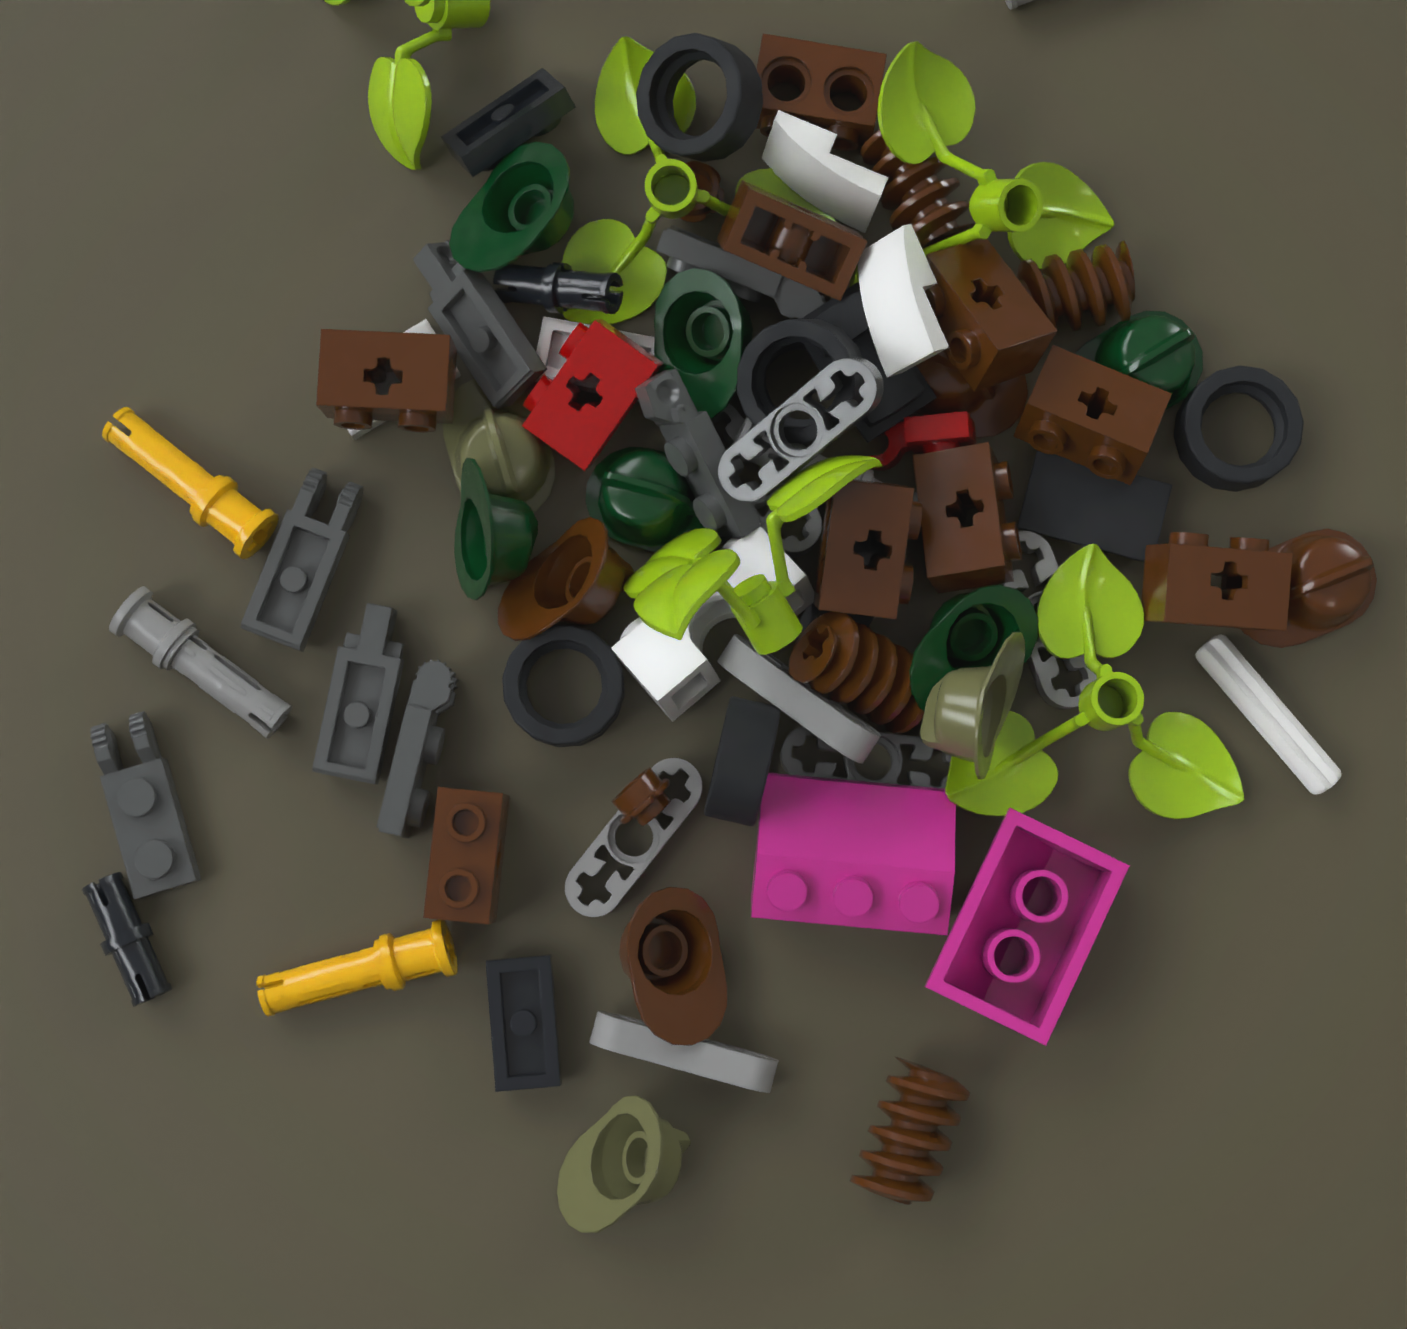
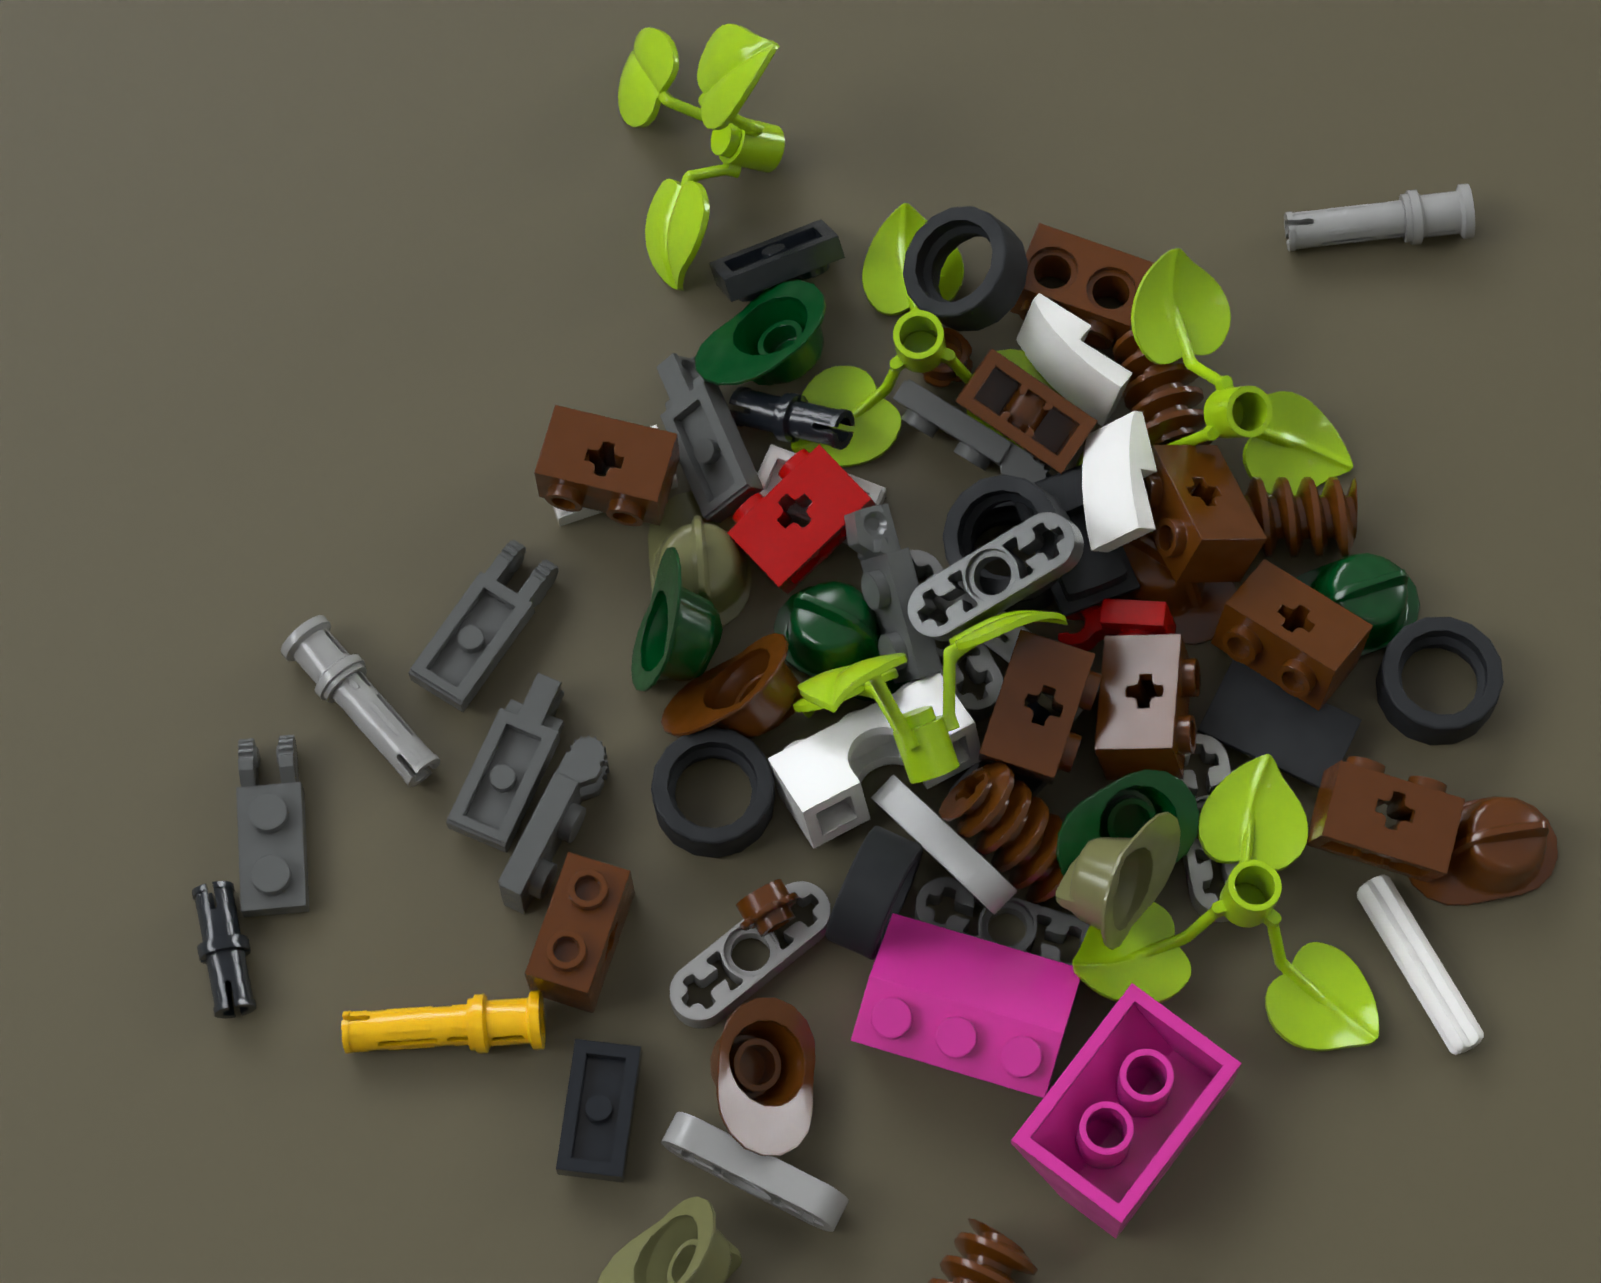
camera: 15 degrees right, 15 degrees down
yellow pin [102,407,279,559] -> none
dark green piece [654,268,753,420] -> none

